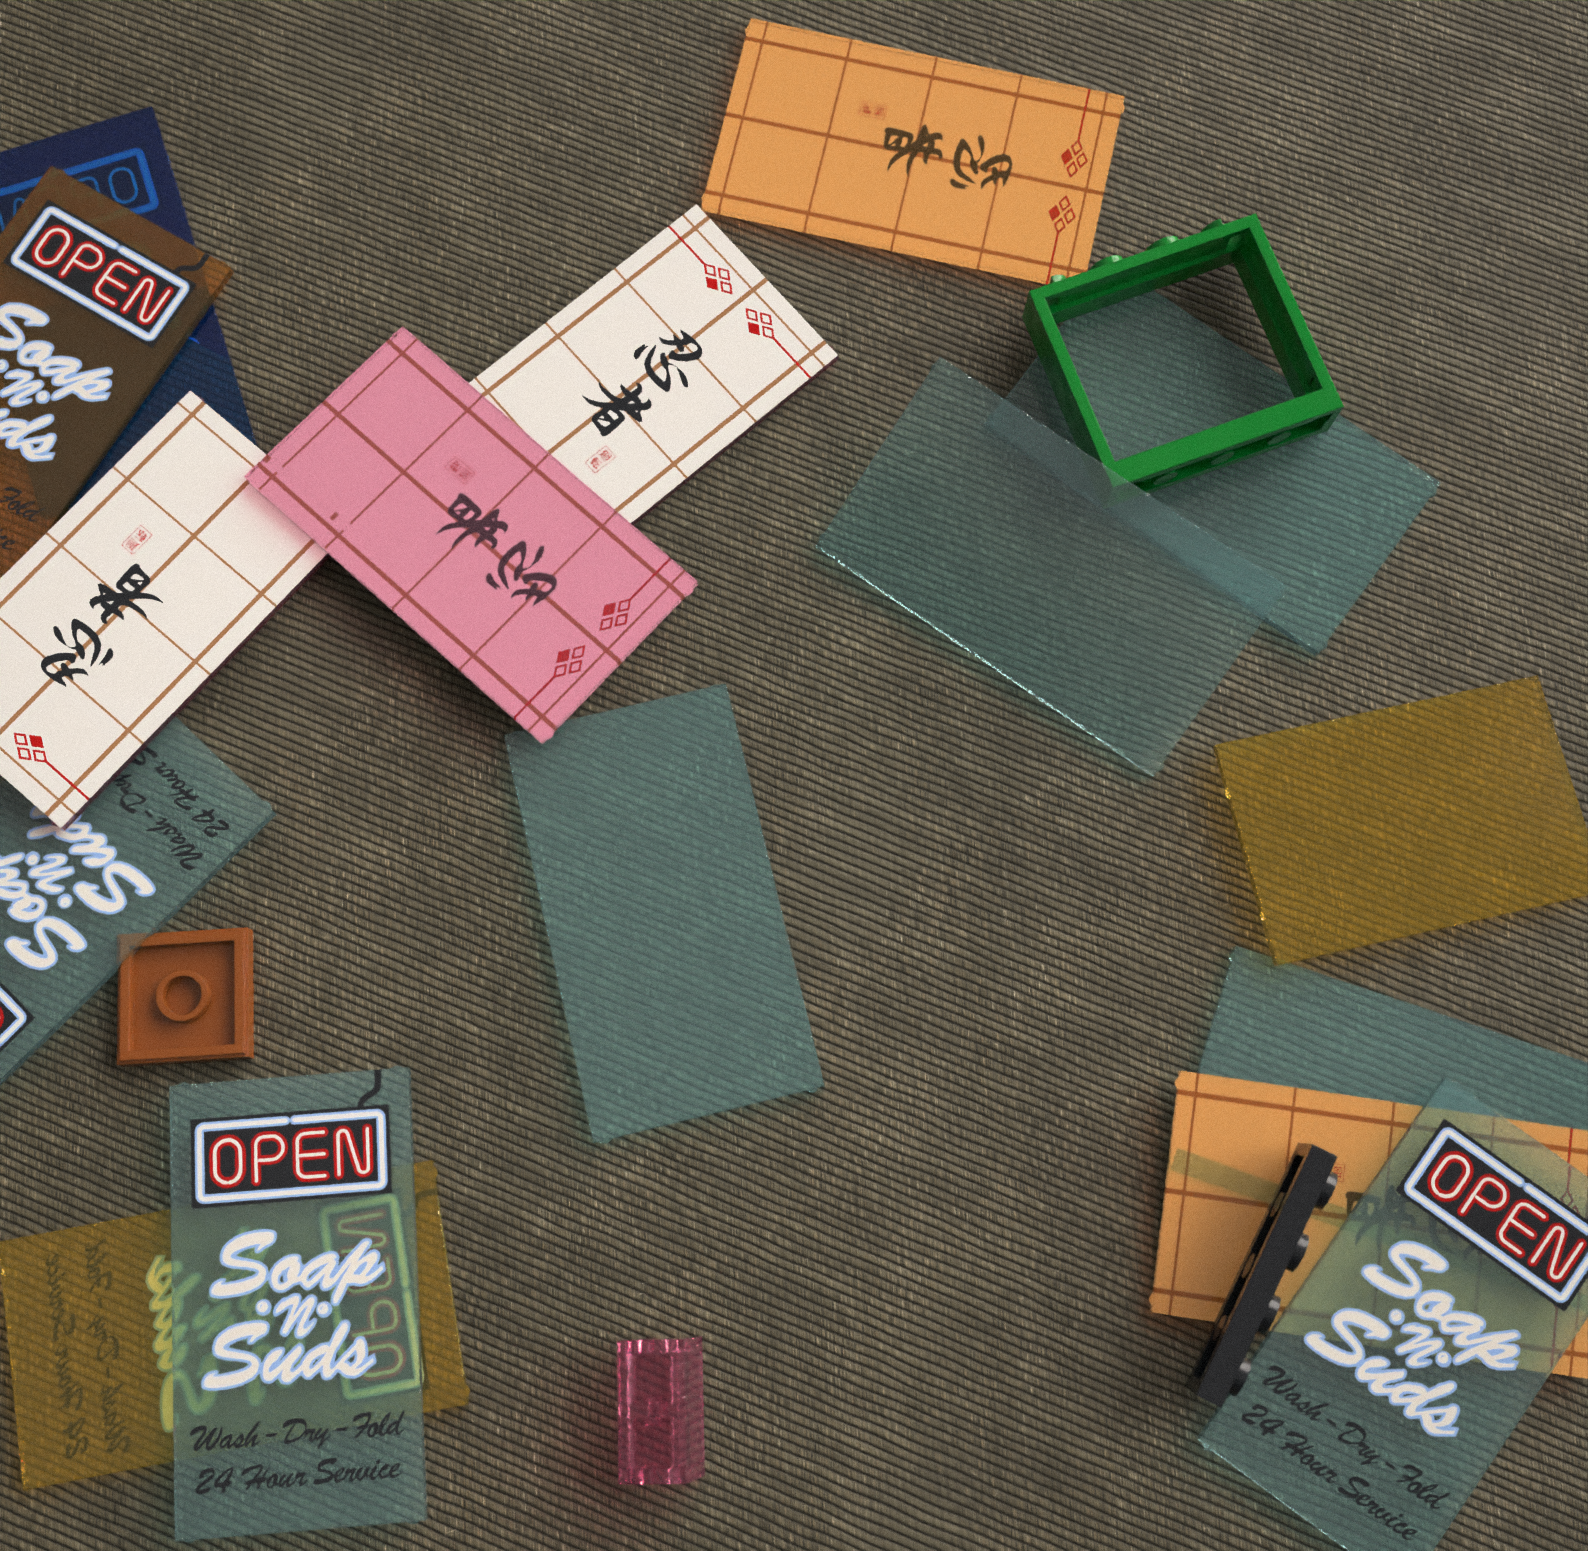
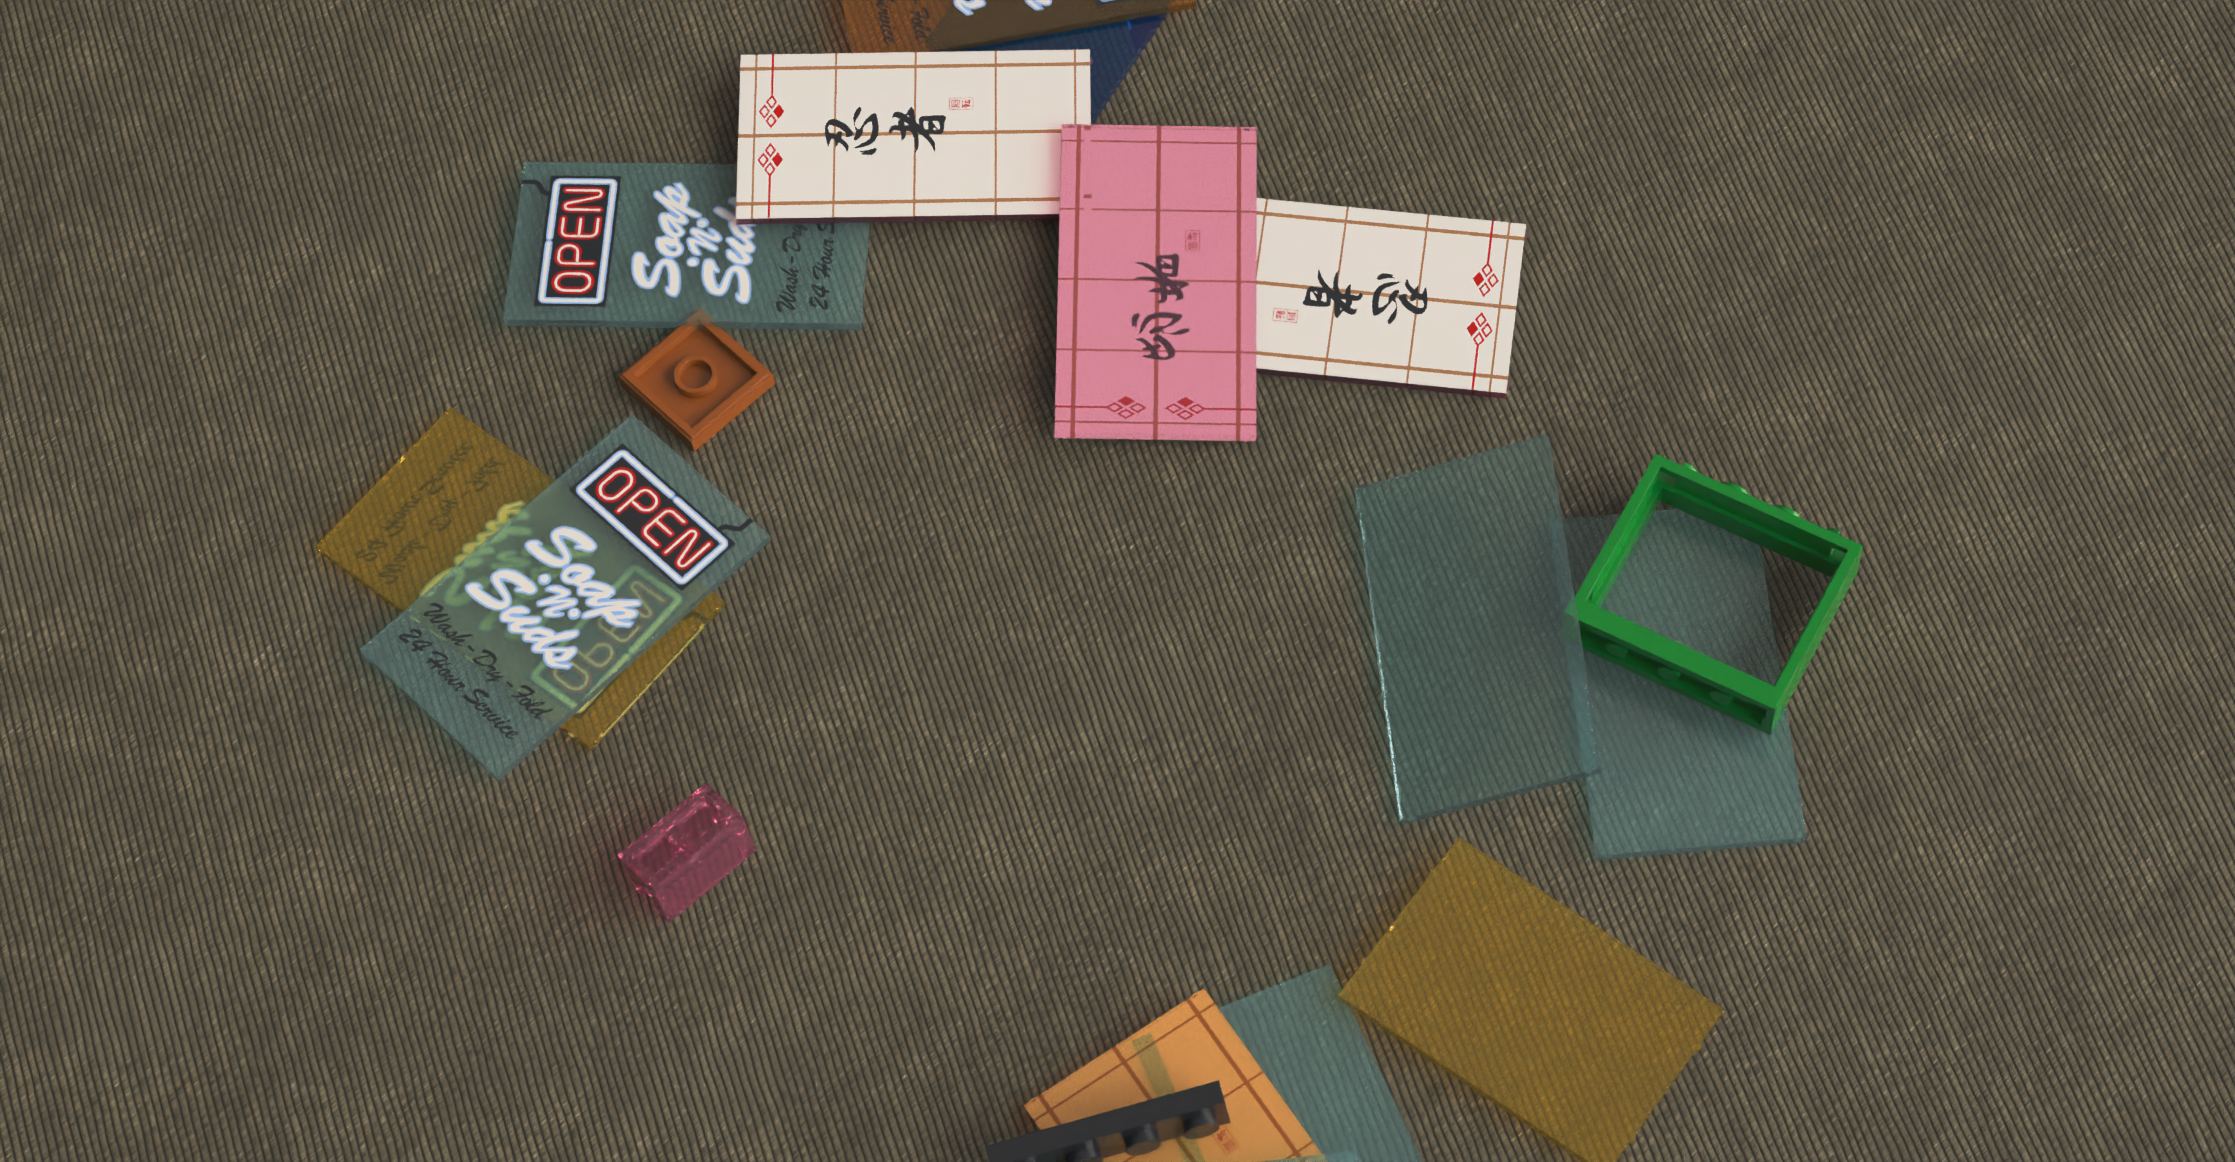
camera: 55 degrees right, 15 degrees down
clear light blue piece [504,683,825,1144] -> none
clear orange piece [701,18,1125,285] -> none

